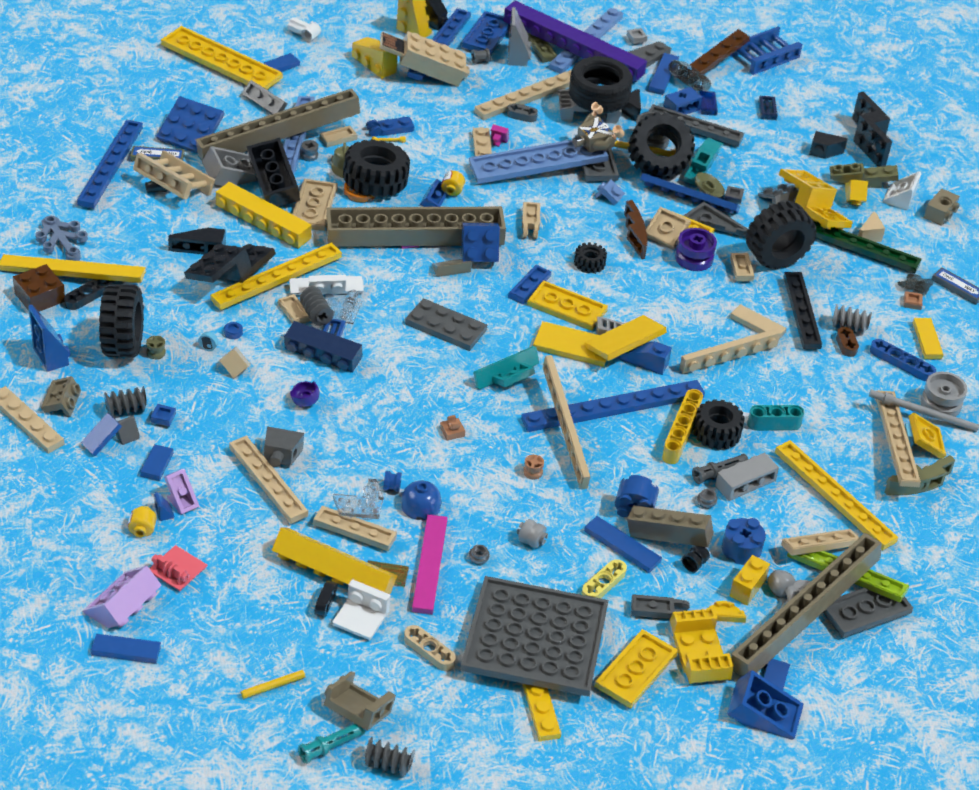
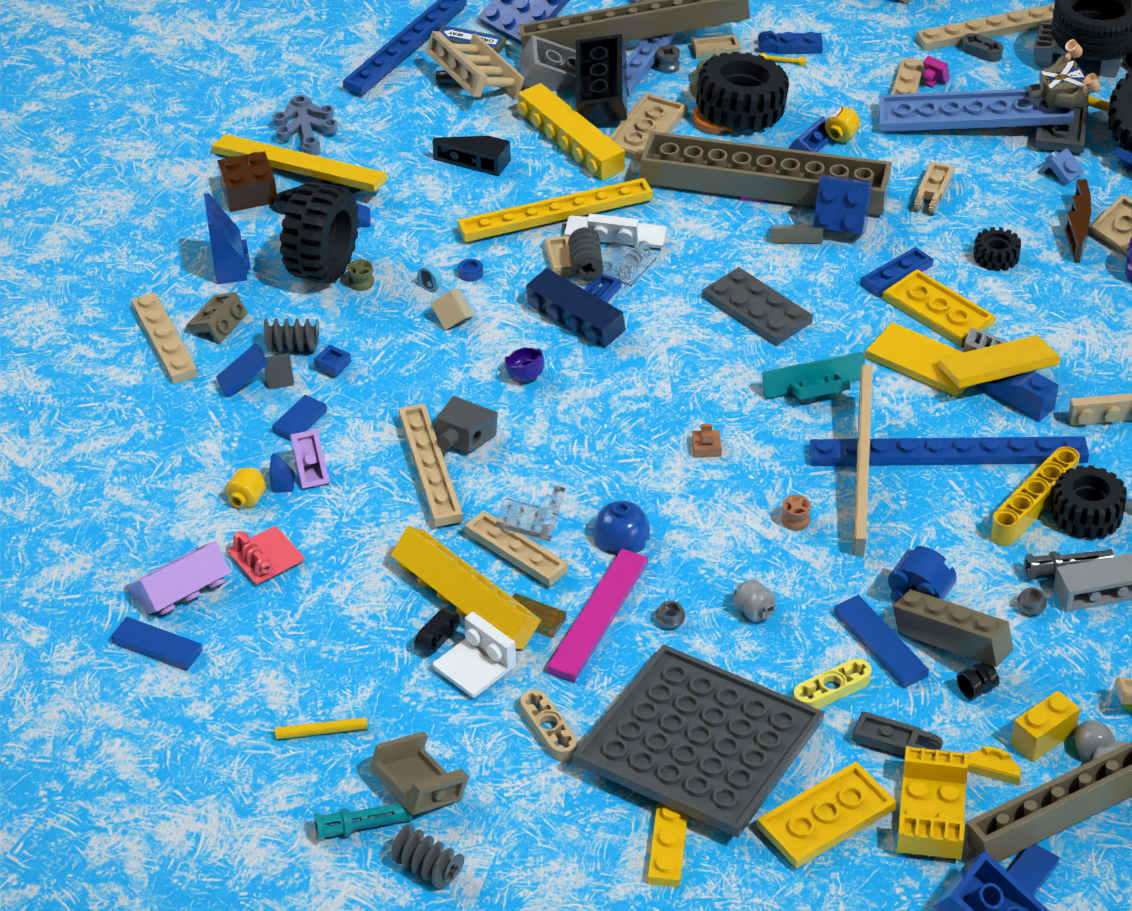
camera: 25 degrees right, 0 degrees up
black bracket [184,244,276,283] -> none
blue wheel [383,471,402,492] -> none
blue brick [721,518,766,565] -> none

